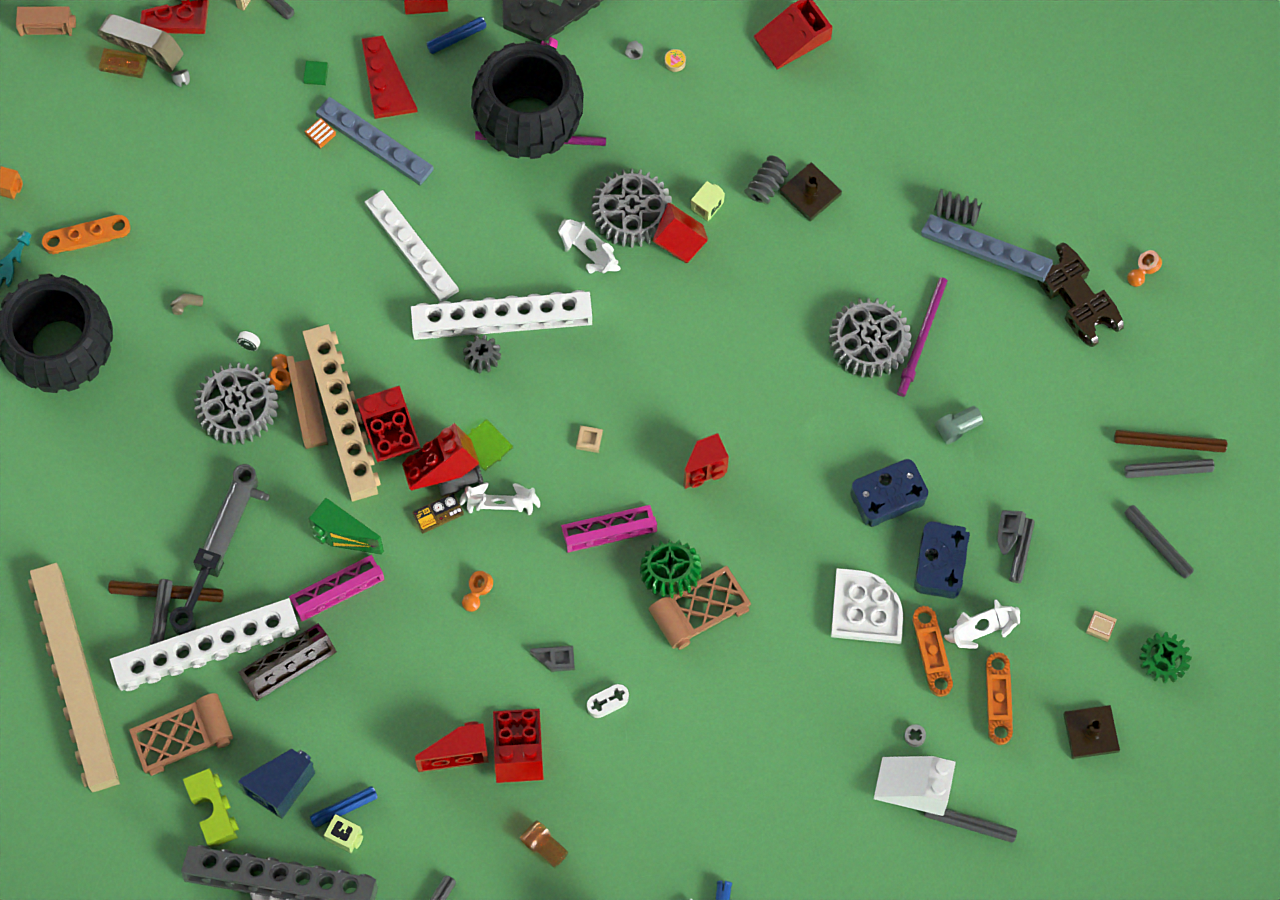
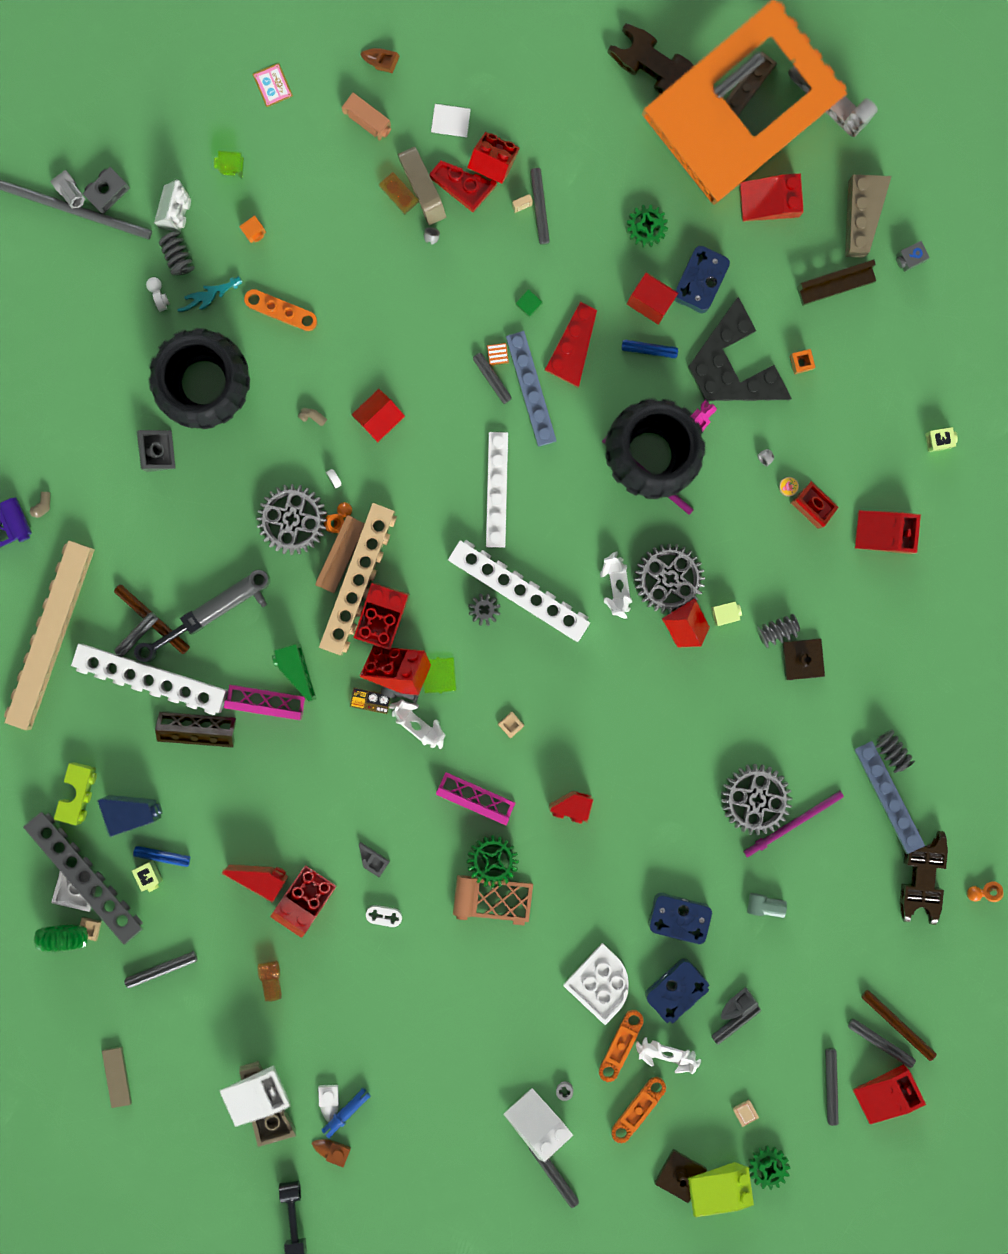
camera: 35 degrees right, 20 degrees up
nougat piece [129,693,233,776] -> none
orange plate [462,571,493,612] -> none
none -> dark grey slope [137,430,176,472]
none -> red slope [351,389,405,443]
none -> dark grey axle [473,353,511,404]
none -> lime slope [688,1162,754,1217]
none -> red slope [791,481,839,529]
none -> red slope [852,1064,926,1124]

